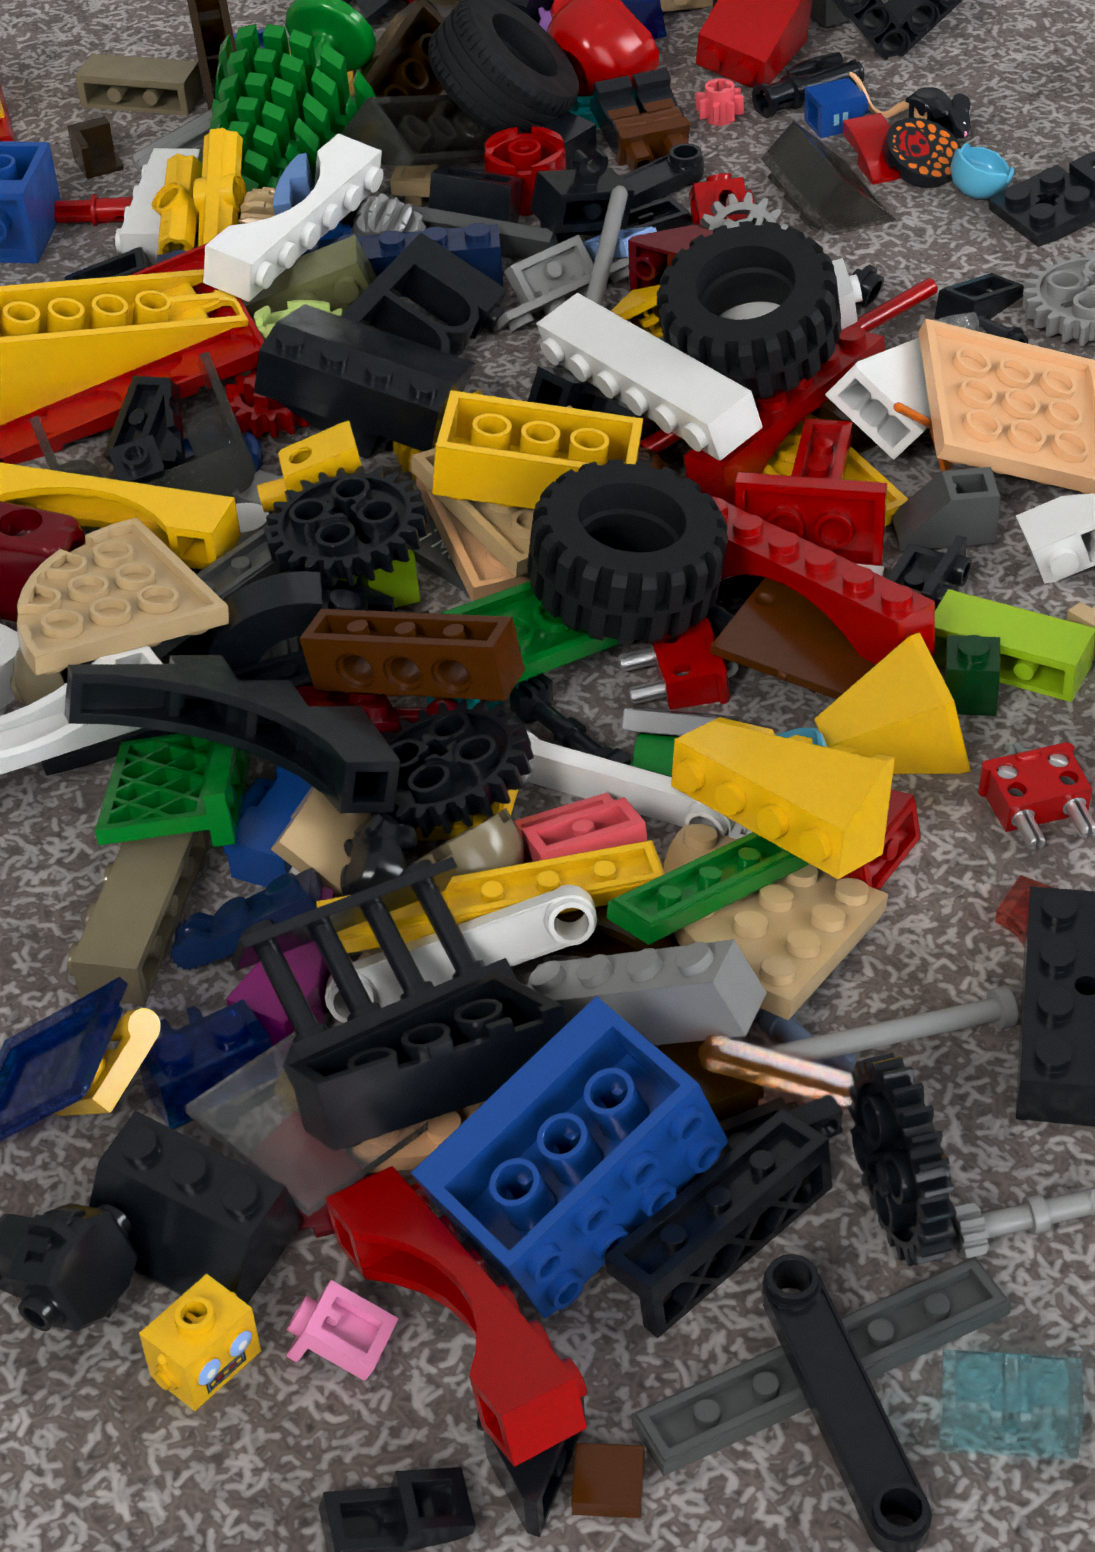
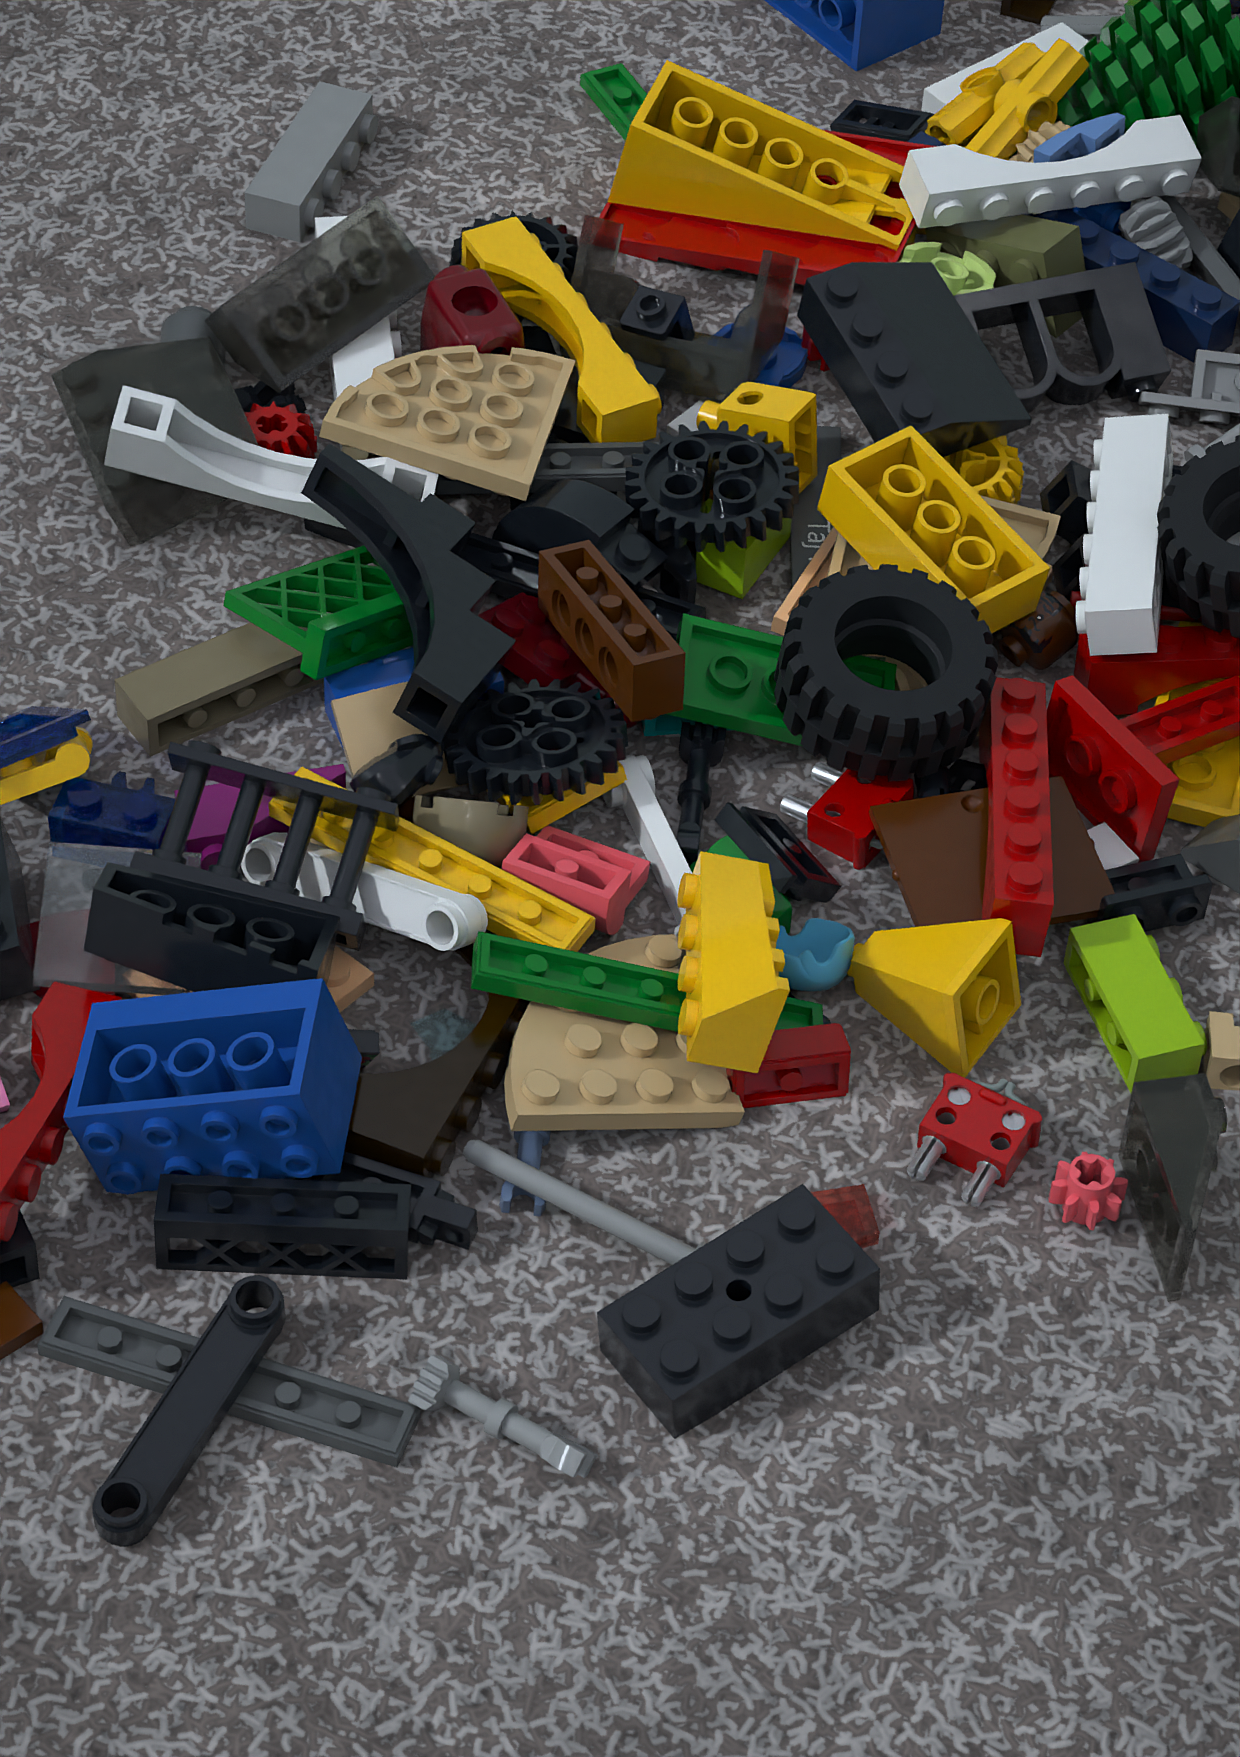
camera: 40 degrees right, 5 degrees up
red axle [54,194,133,226] -> none
black wing [103,376,186,471] -> none
dark blue hinge [170,867,322,971] -> none
light grey brick [526,939,767,1045] -> none
clear orange axle [698,1034,854,1109] -> none
black gear [848,1053,956,1266] -> none
clear light blue brick [939,1349,1084,1461] -> none
dark green brick [944,635,1000,716] -> none

